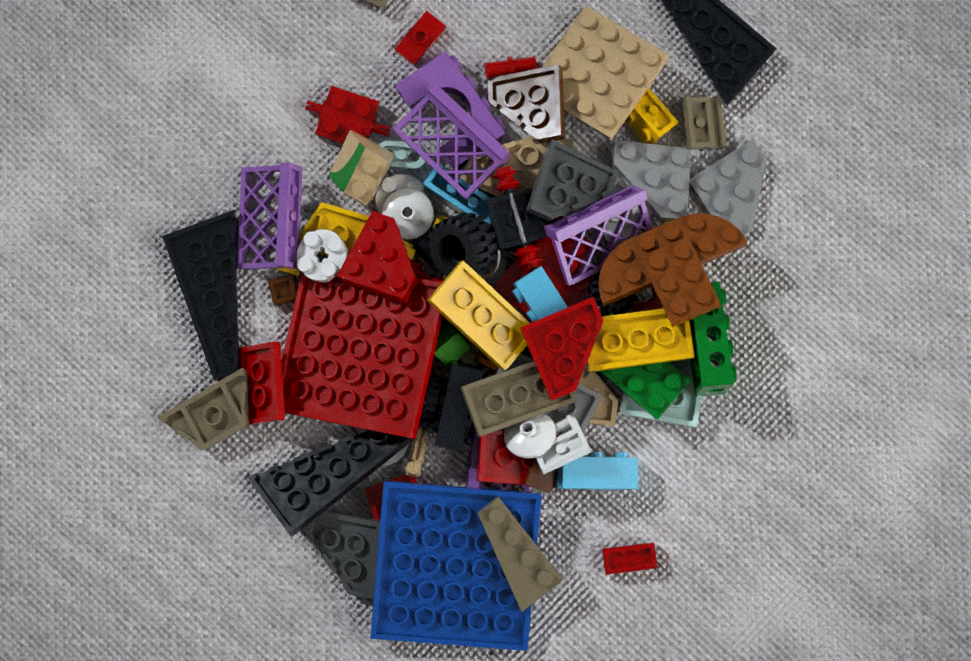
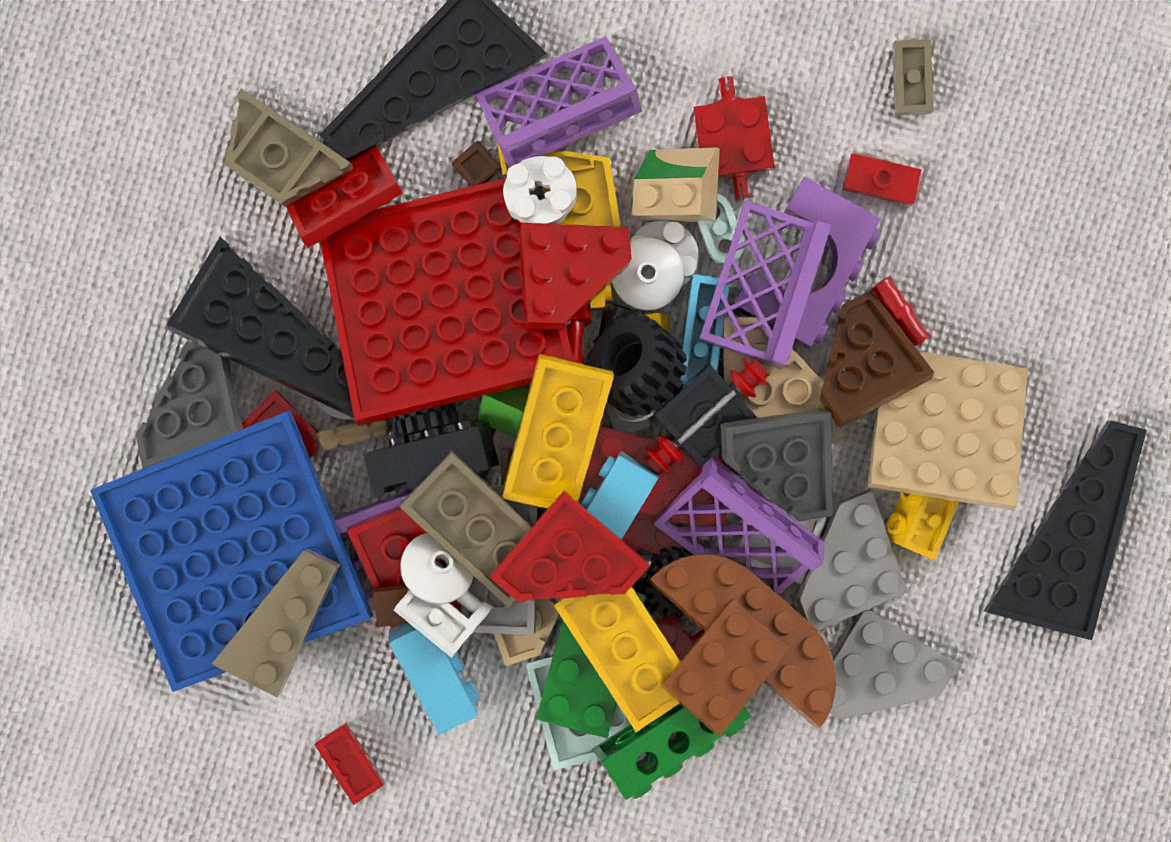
camera: 60 degrees right, 5 degrees up
dark tan plate [682,96,726,150] -> none

